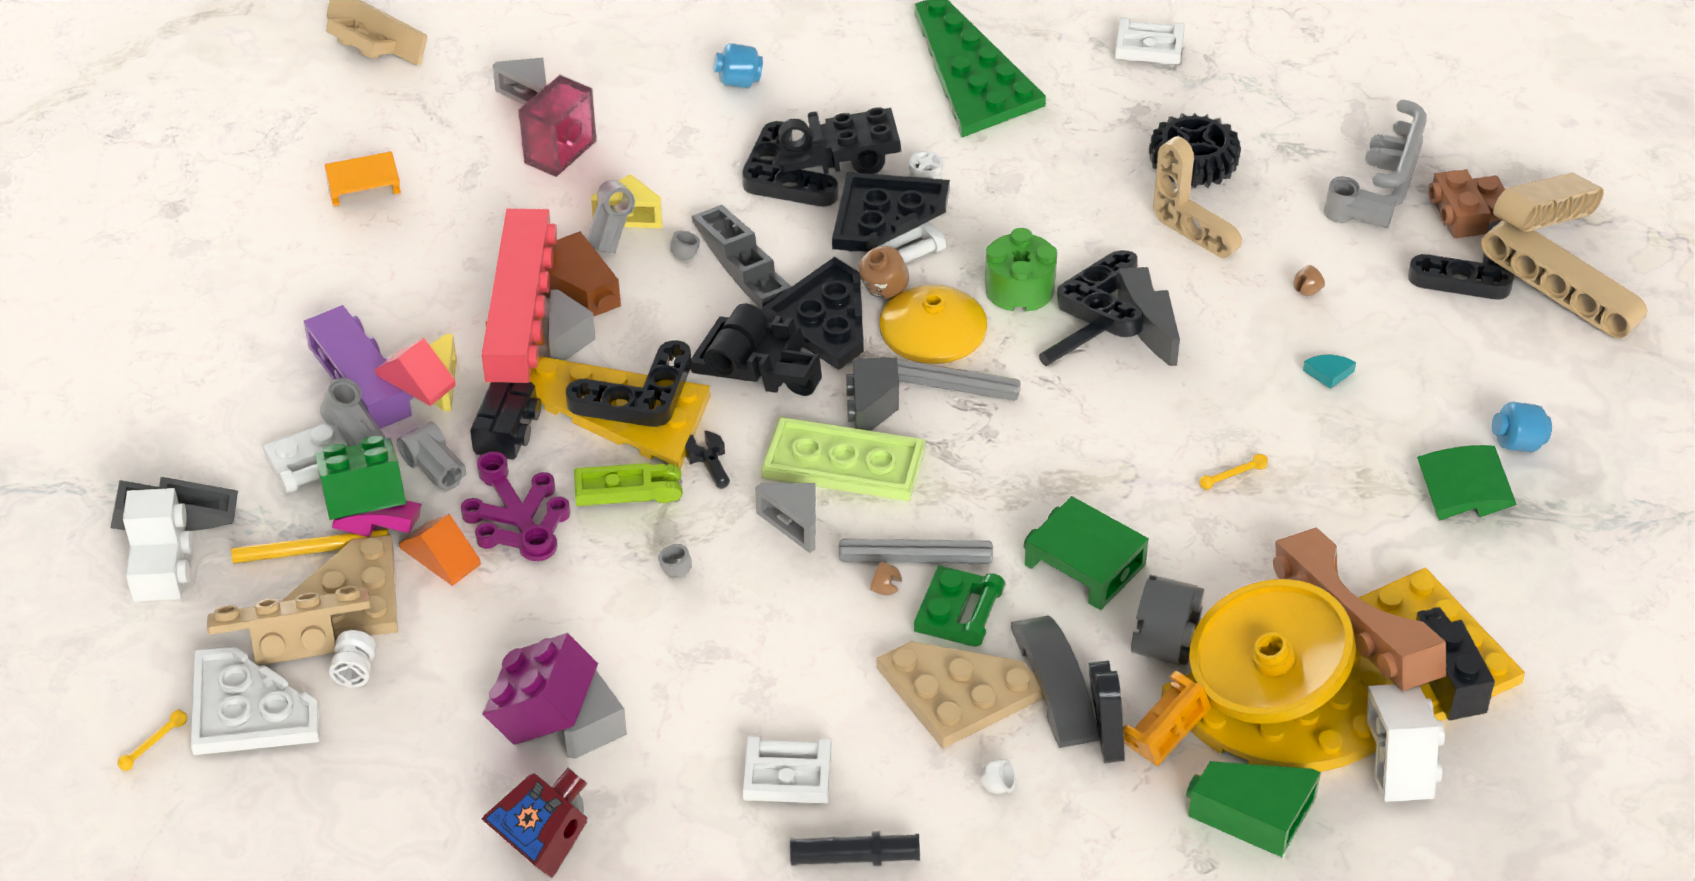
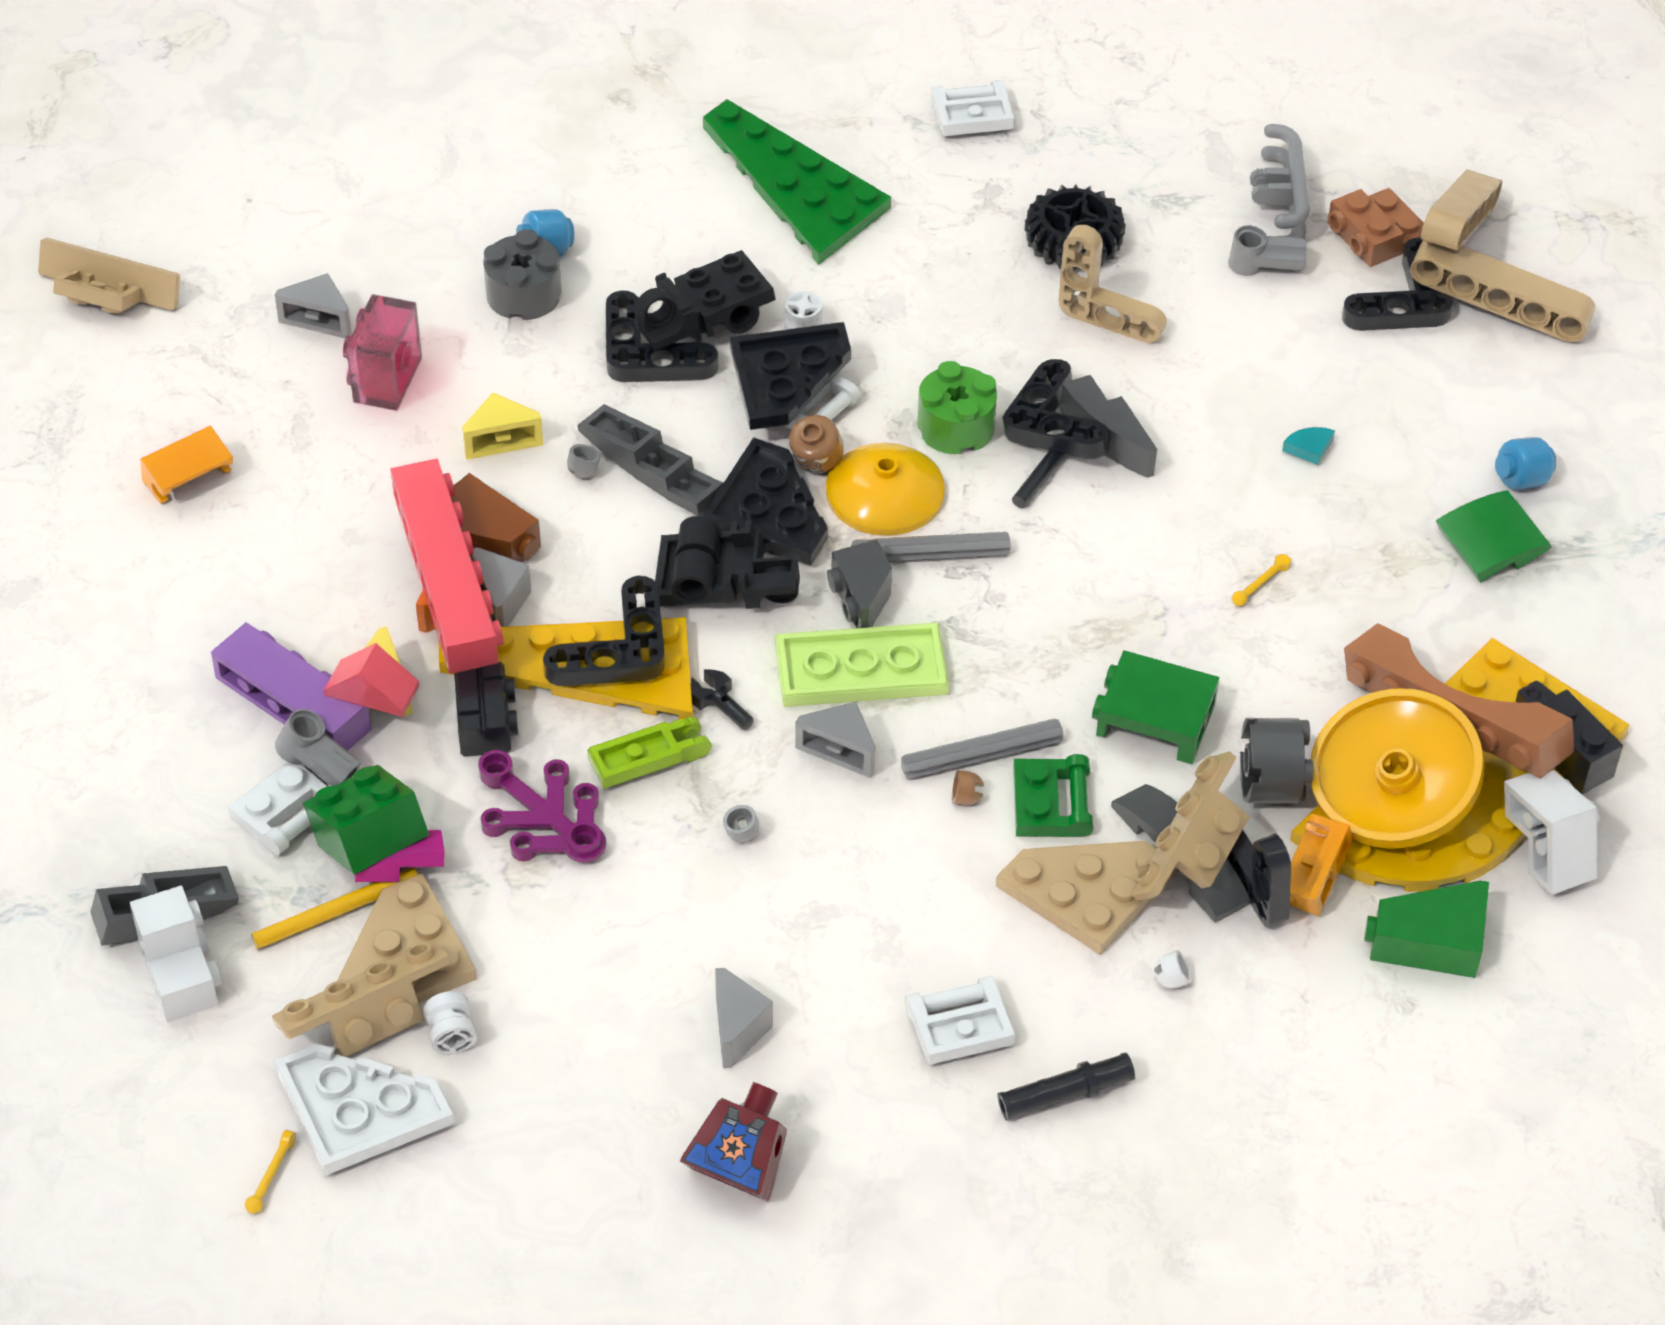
camera: 20 degrees left, 5 degrees up
light grey piece [397,421,466,491] -> none
orange slope [399,514,481,586] -> none
magenta brick [482,632,598,745] -> none
light grey piece [587,180,635,253] -> none
medium nougat hinge [1293,265,1325,296] -> none
none -> dark grey brick [483,229,561,320]
none -> tan bracket [1131,751,1250,901]

